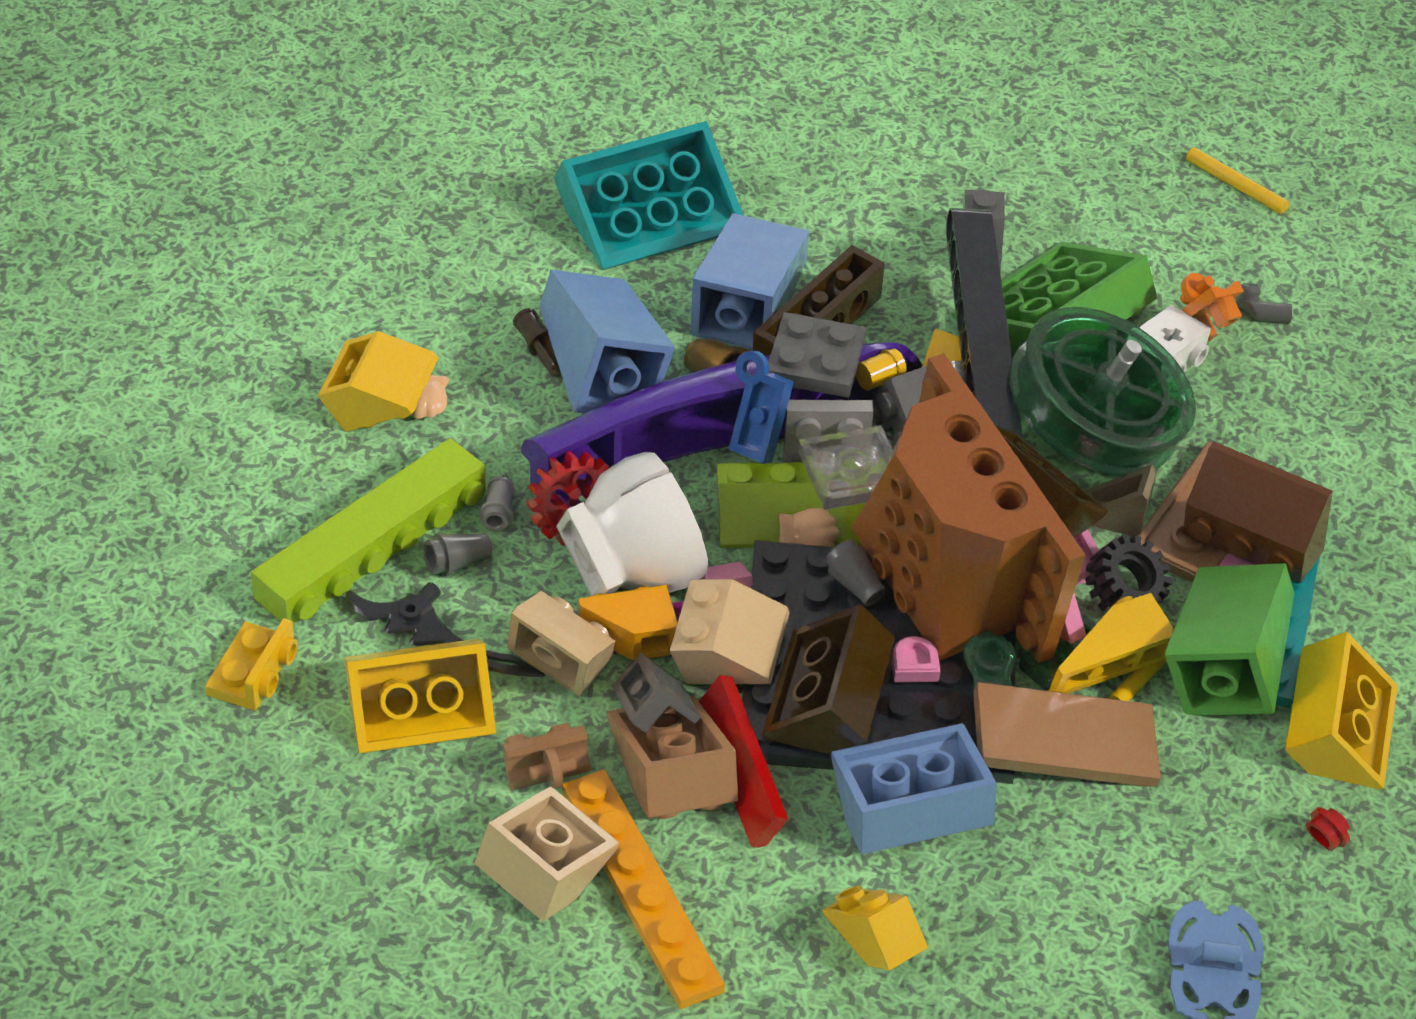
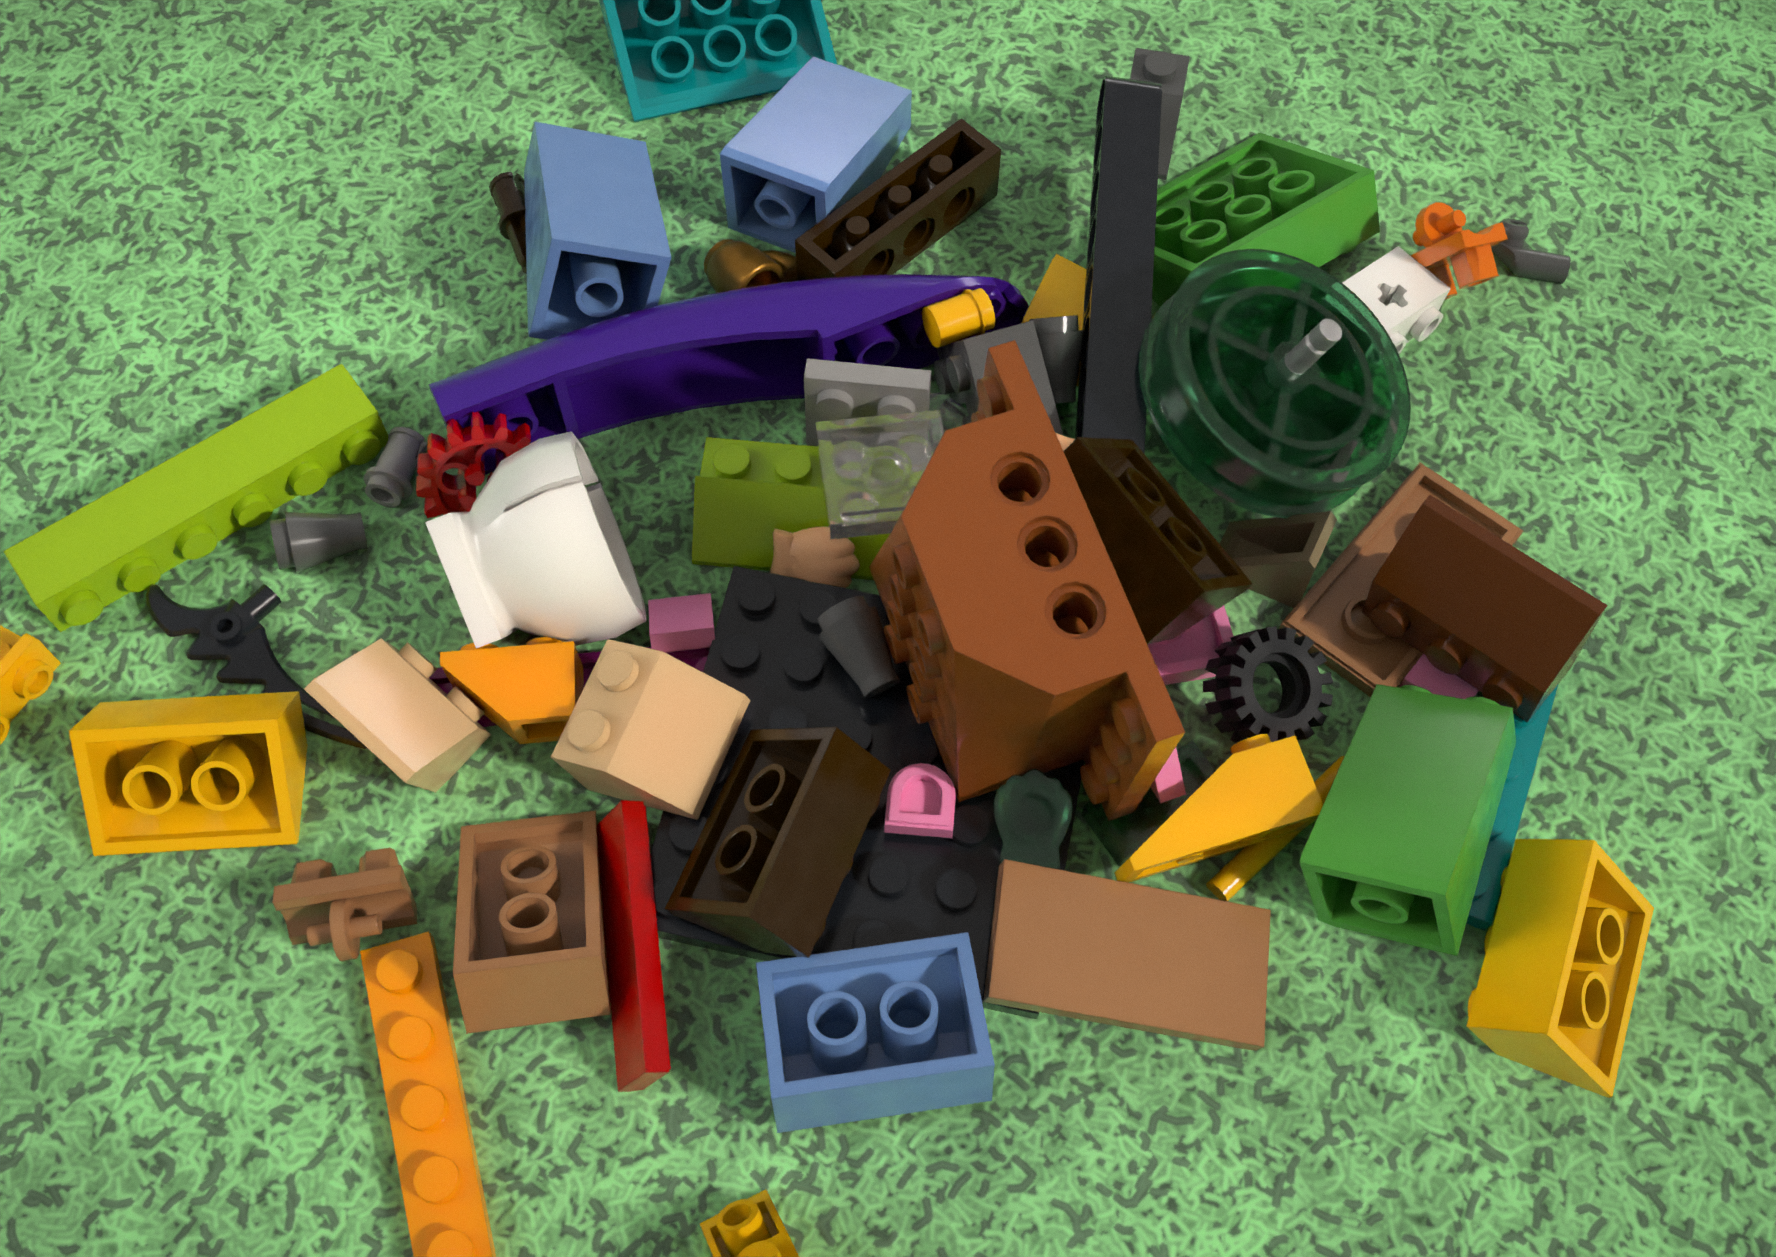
camera: 10 degrees right, 15 degrees up
yellow slope [318,331,438,432] -> none
light nougat animal [411,375,450,419] -> none
tan slope [474,786,619,921] -> none
dark grey panel [612,652,701,733] -> none
blue hinge [728,351,794,464] -> none
dark grey plate [768,312,866,398] -> none
yellow bar [1186,147,1290,214] -> none
red plate [1306,807,1350,851] -> none

